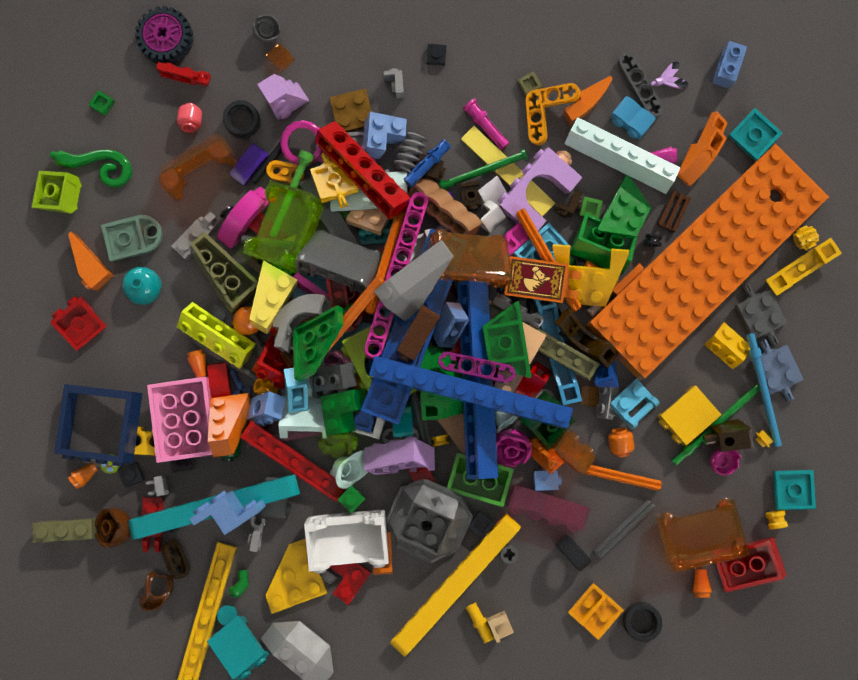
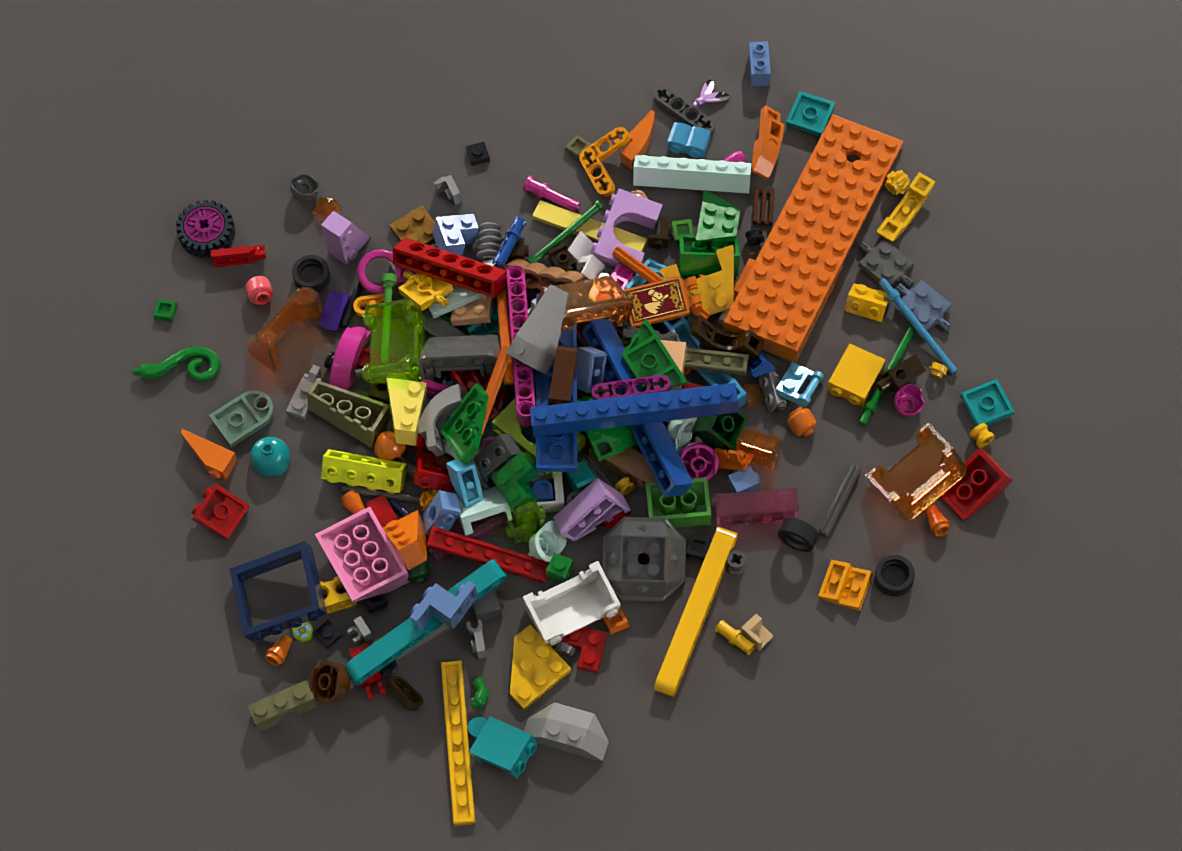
camera: 20 degrees left, 20 degrees down
lime slope [31,171,82,214] -> none
reddish brown piece [139,571,173,611] -> none
orange axle [585,464,662,491] -> none

